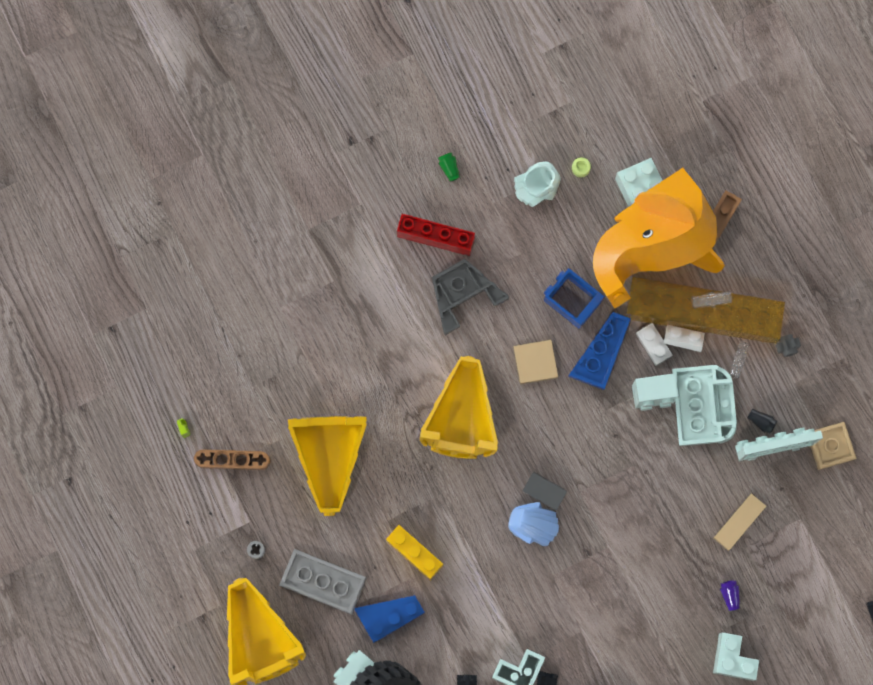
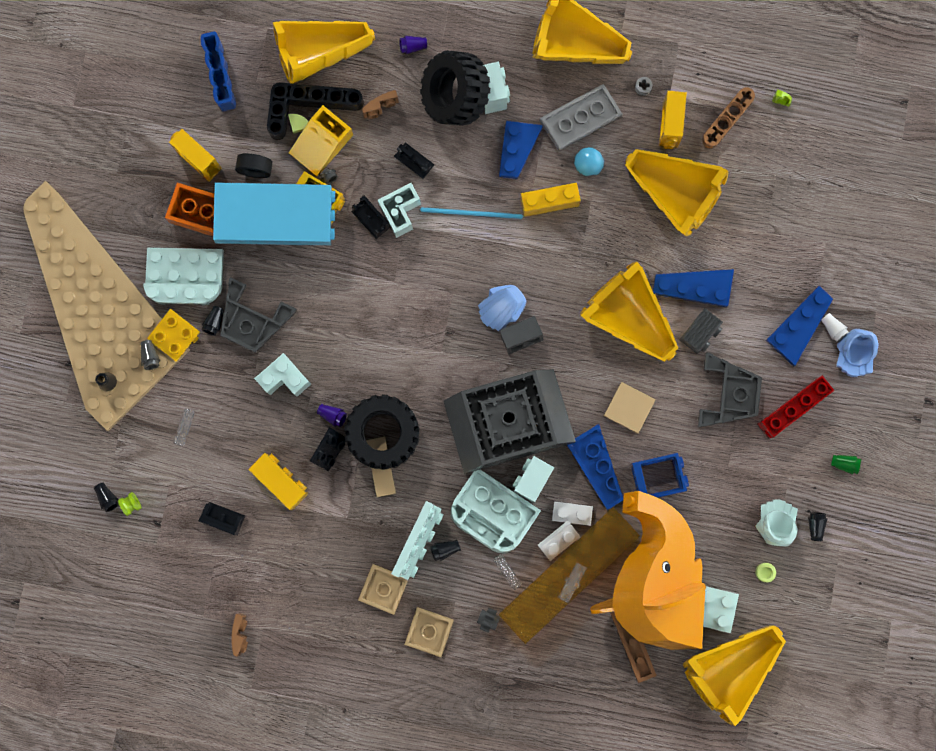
camera: 130 degrees right, 5 degrees up
none -> yellow brick [248,453,308,510]
none -> black hinge [310,427,346,472]
none -> black tyre [344,394,420,470]
none -> tan tile [404,607,454,657]
none -> medium azure axle [419,207,524,219]
none -> dark grey slope [443,369,576,474]
none -> medium azure hair [574,147,604,176]
none -> blue wing [653,269,734,307]
none -> yellow window [659,91,687,149]
none -> dark grey brick [679,308,723,354]
none -> yellow cone [683,625,786,726]
none -> blue wing [766,286,833,367]
none -> black cone [808,512,828,541]
none -> white cone [821,313,849,342]
none -> light blue hair [836,329,879,377]

